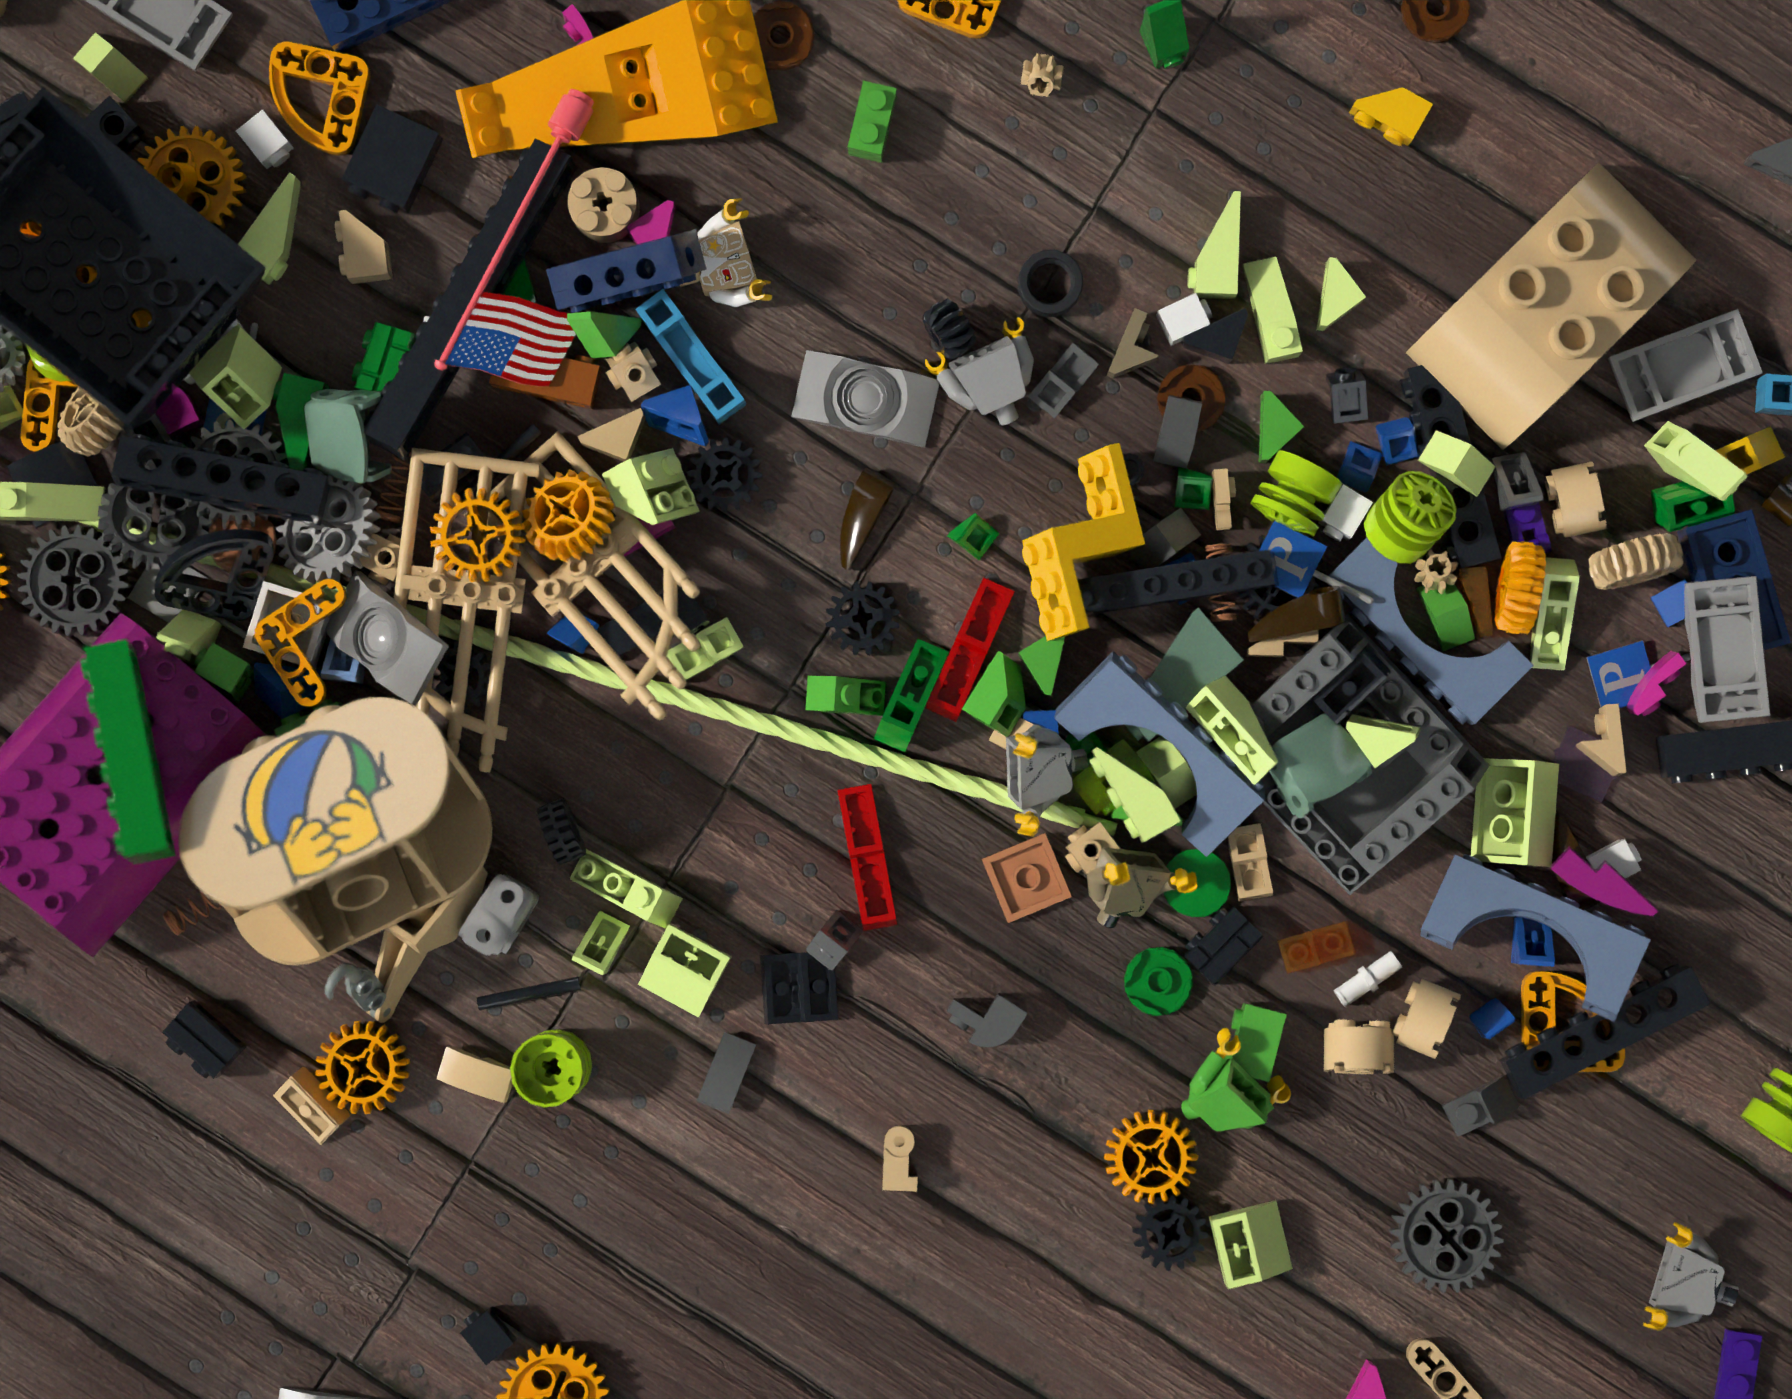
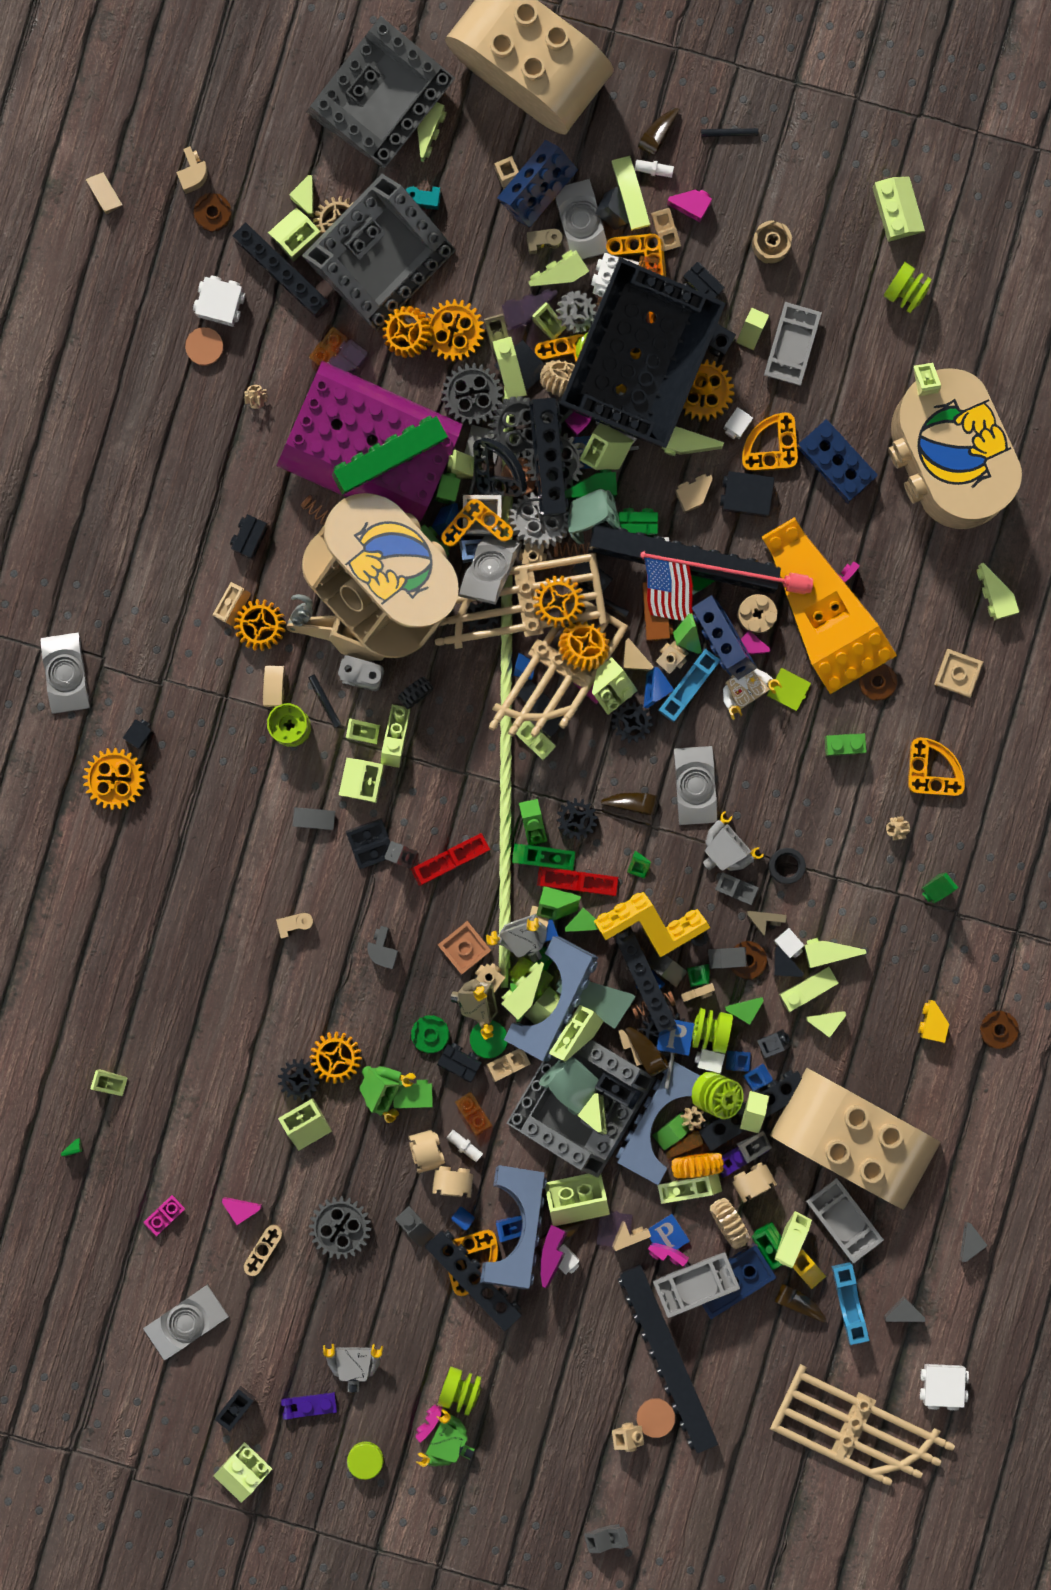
camera: 70 degrees right, 0 degrees up
black gear [923,299,976,360] -> none
blue slope [1650,579,1687,627] -> none
none -> lime piece [767,668,811,711]

